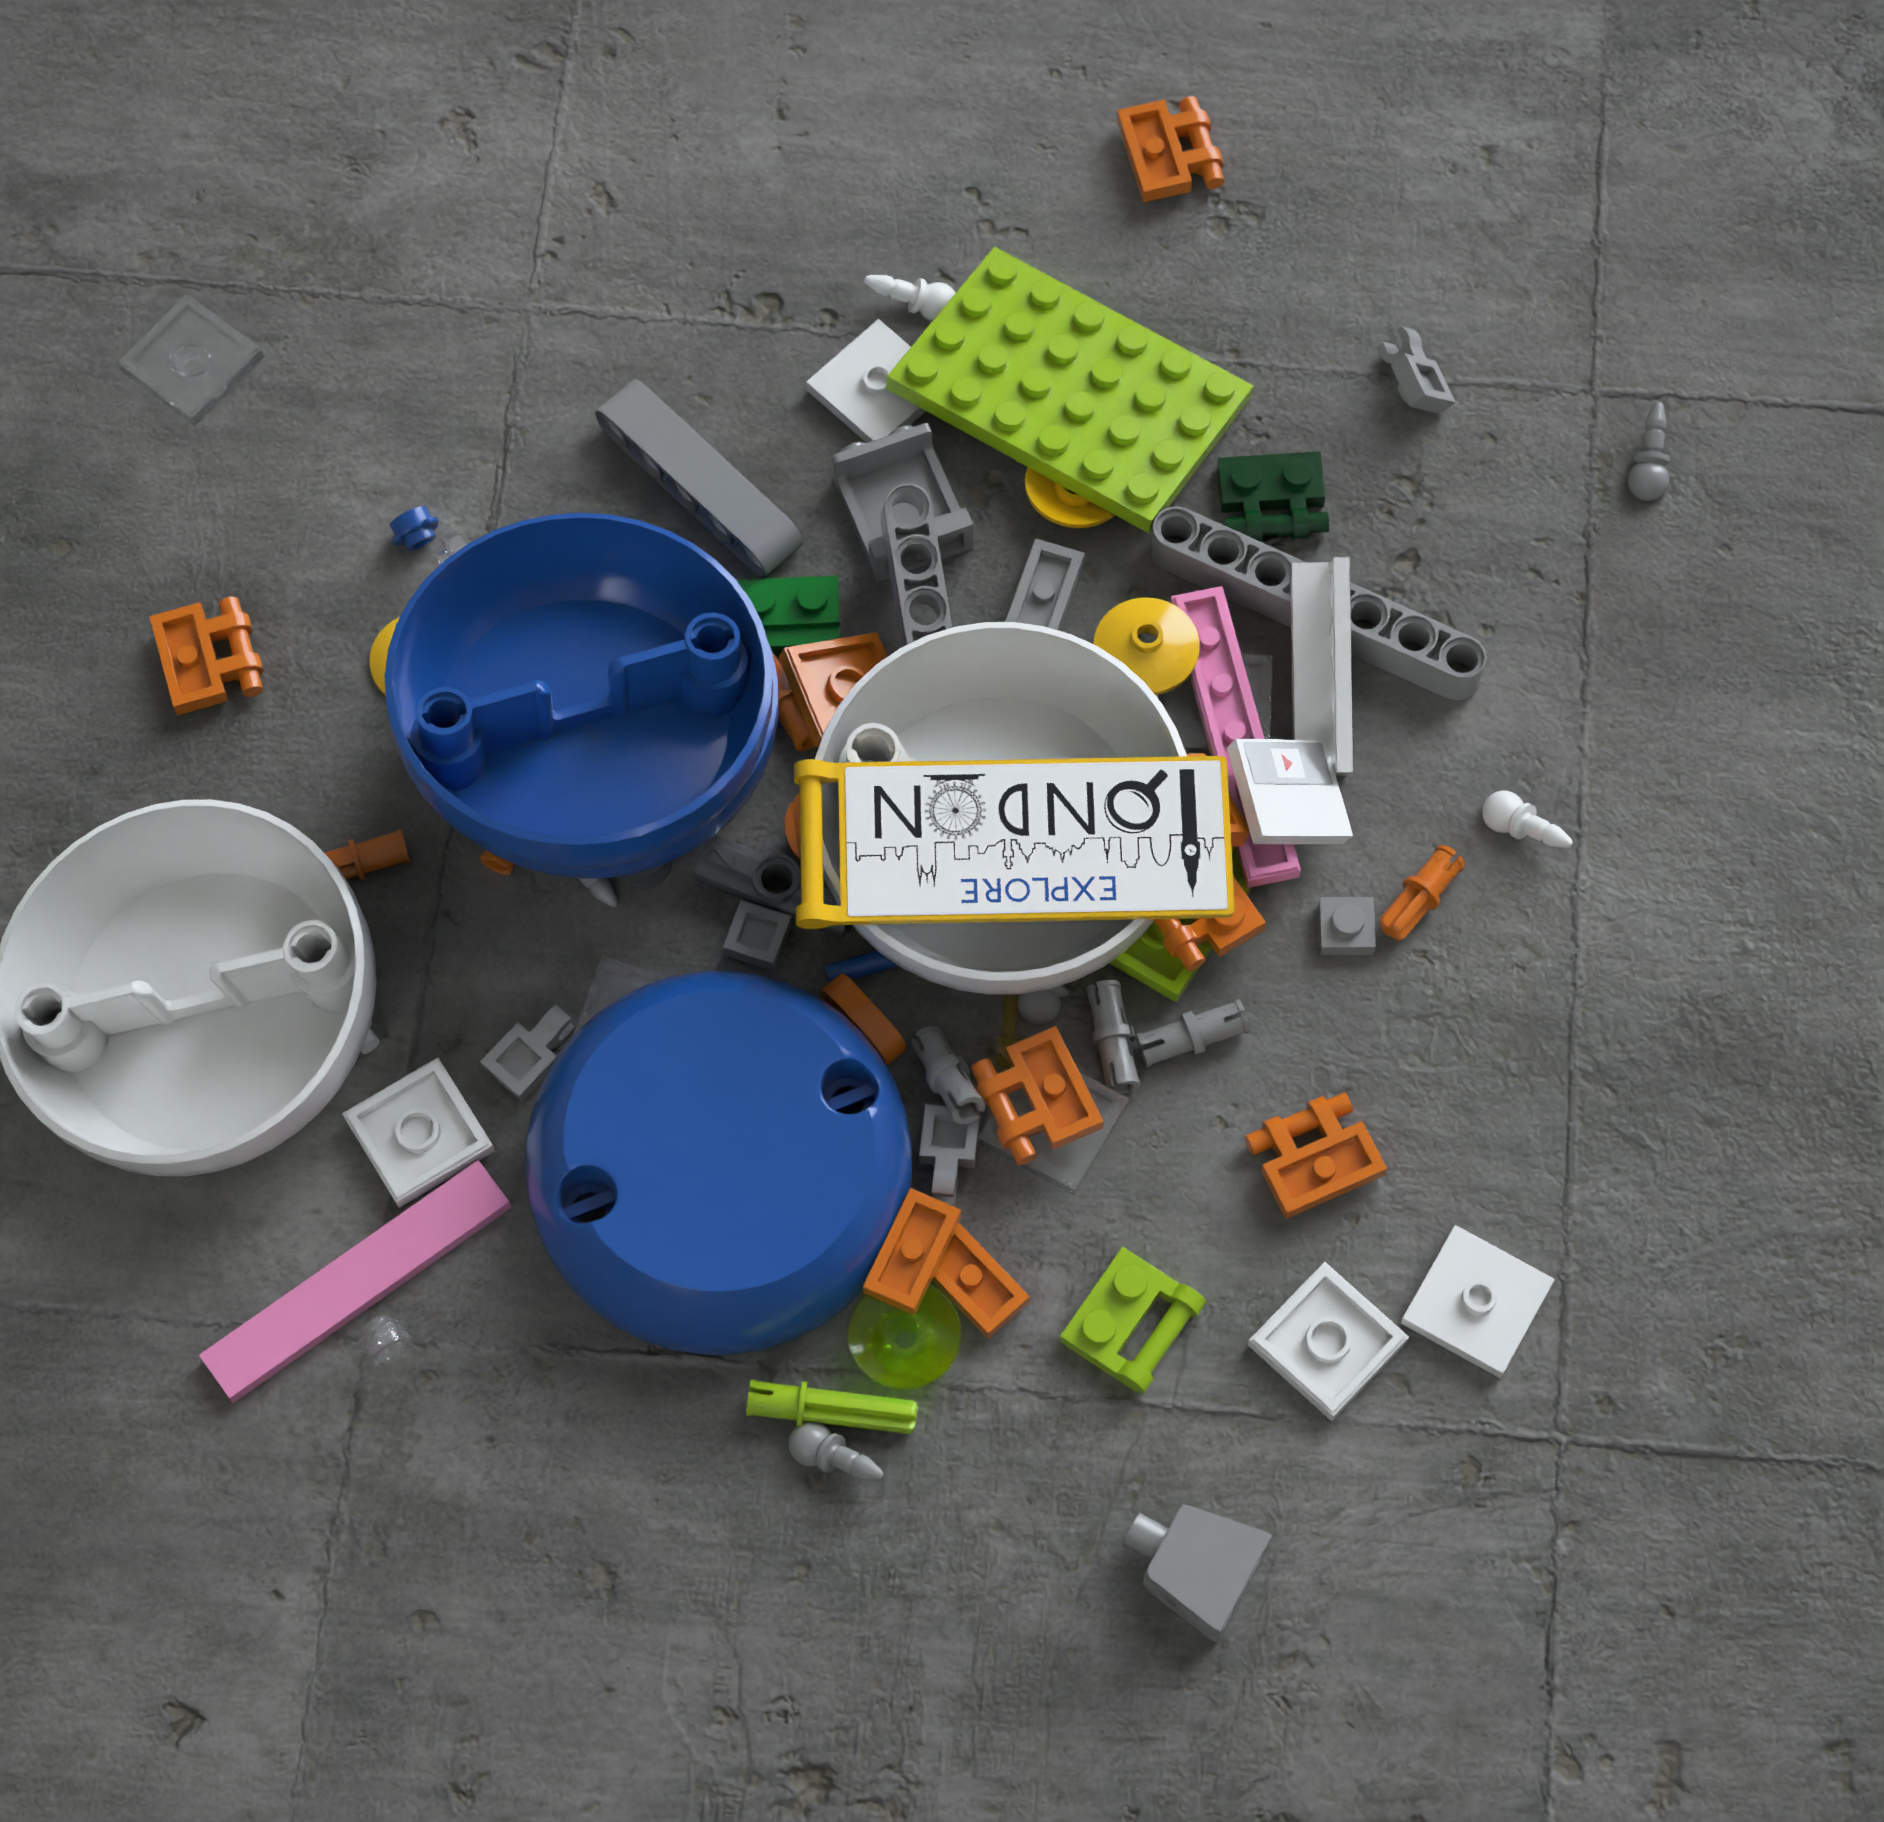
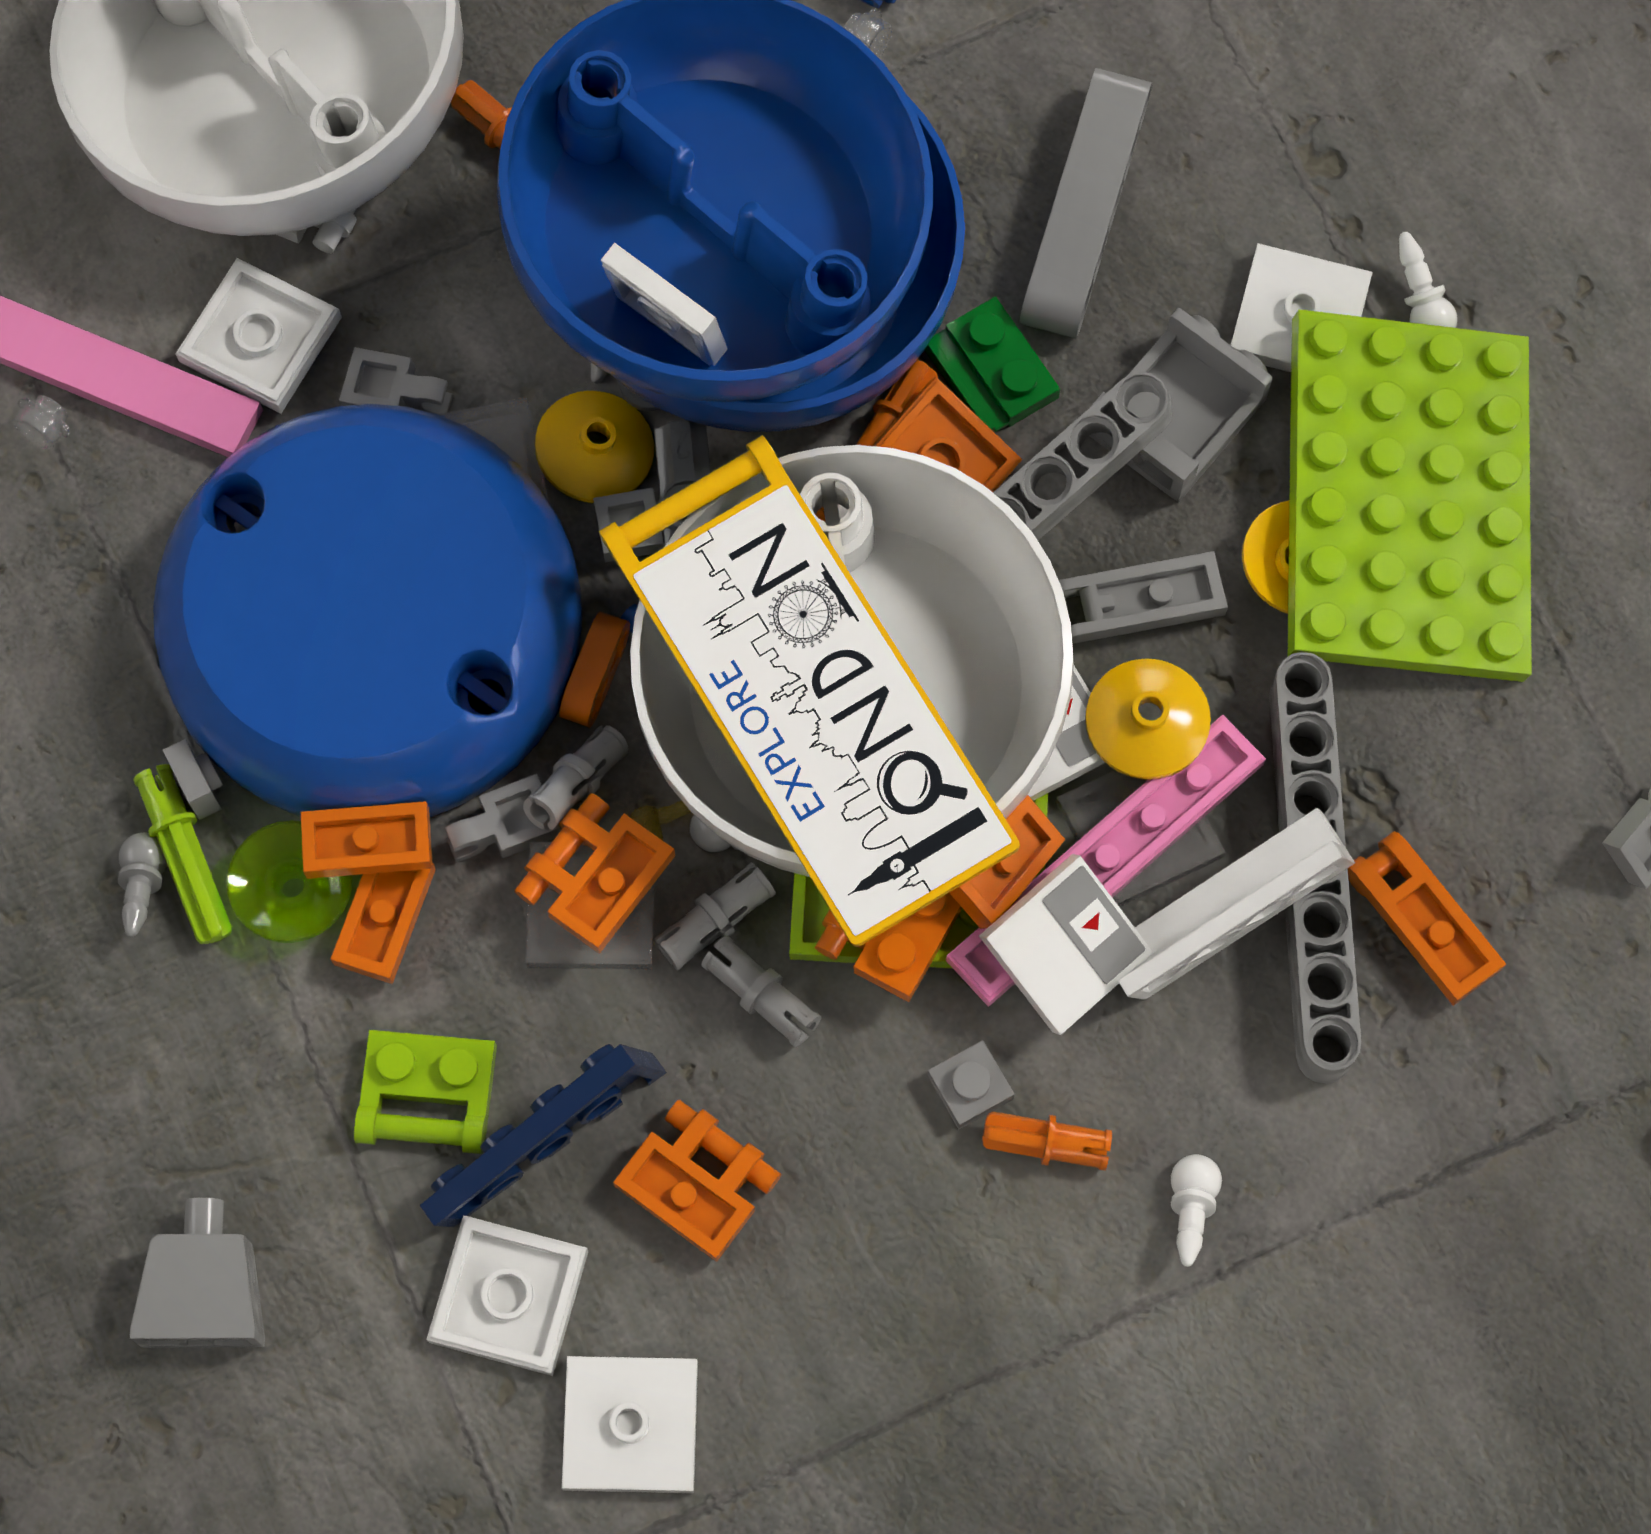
camera: 60 degrees right, 5 degrees up
dark green plate [1217,451,1329,542] -> none
none -> light grey plate [163,739,223,820]
none -> dark blue wing [420,1044,667,1227]
none -> yellow dish [534,391,654,503]
none -> white tile [601,242,728,366]
none -> orange plate [1348,831,1506,1006]

